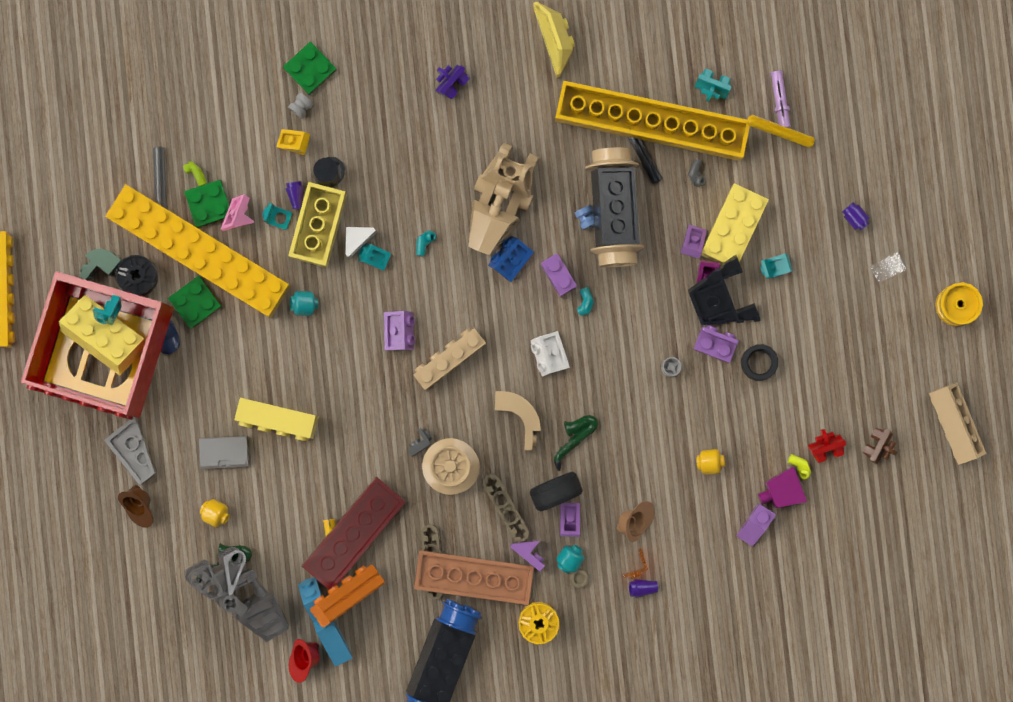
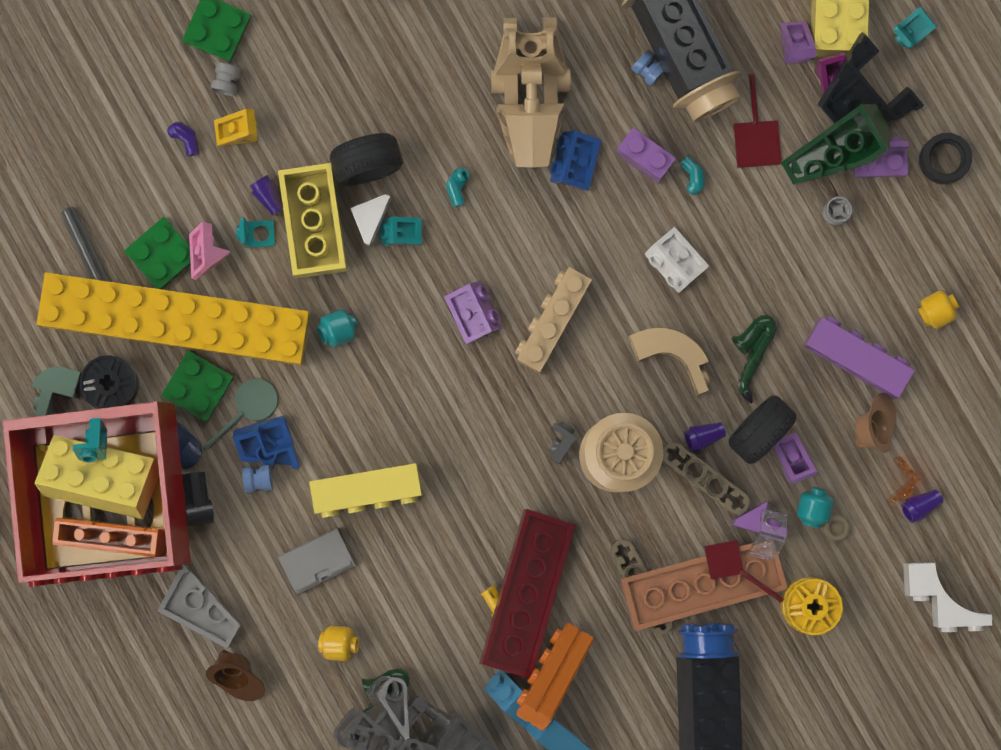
camera: 25 degrees left, 0 degrees up
lime arm [183,161,207,186] -> none
black hat [313,157,345,188] -> none
none -> orange brick [52,517,167,557]
none -> dark purple arm [167,122,199,157]
none -> black piece [182,472,214,526]
none -> sand green piece [204,378,278,450]
none -> blue slope [232,415,300,469]
none -> medium blue wheel [242,464,273,494]
none -> black tyre [330,133,403,186]
none -> dark purple cone [684,422,726,452]
none -> dark red piece [704,540,784,602]
none -> dark red piece [733,73,781,168]
none -> clear bracket [749,509,788,561]
none -> dark green wedge [781,104,890,185]
none -> medium lavender brick [803,316,915,399]
none -> white arch [903,562,992,632]

